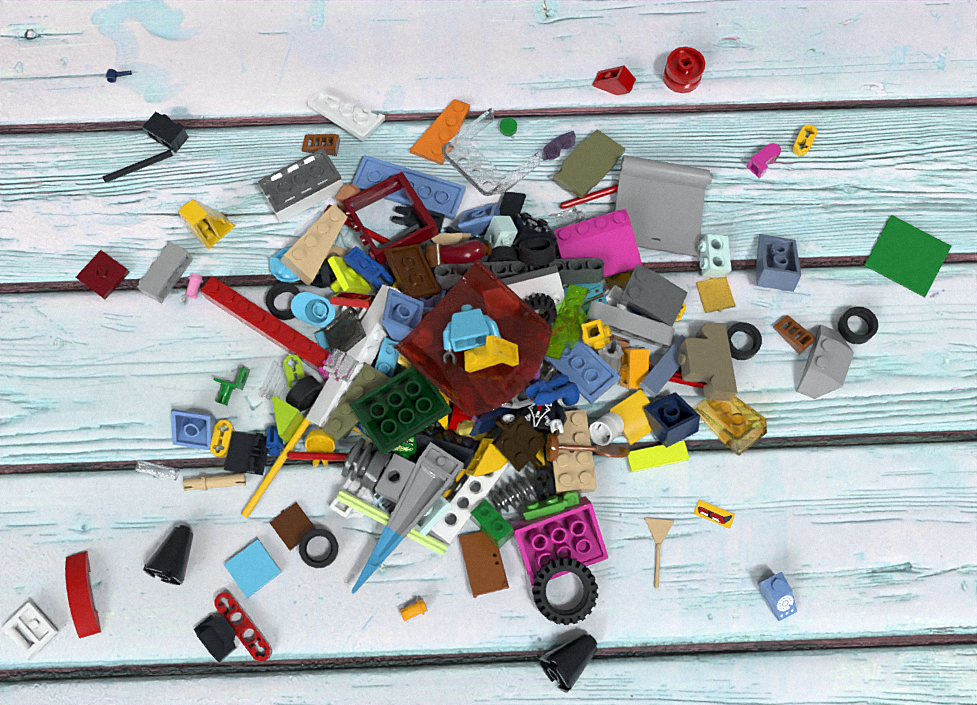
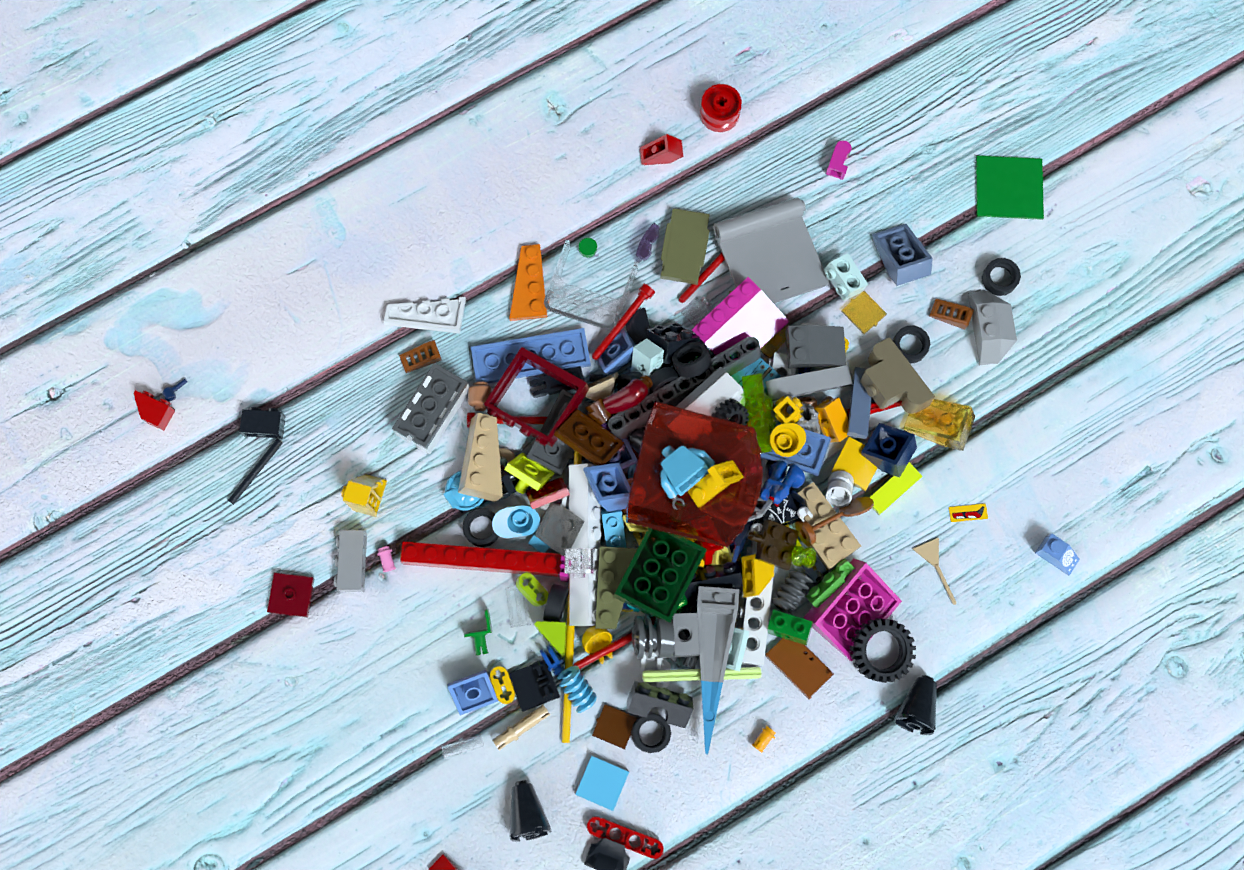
camera: 30 degrees left, 5 degrees up
blue hinge [343,246,395,290] -> none
yellow beam [792,124,817,156] -> none
none -> red slope [133,390,175,431]
none -> medium azure piece [557,666,597,713]
none -> red piece [592,283,655,360]
none -> black arch [627,681,694,728]
none -> yellow piece [769,423,806,457]
none -> clear neon green wheel [792,546,816,568]

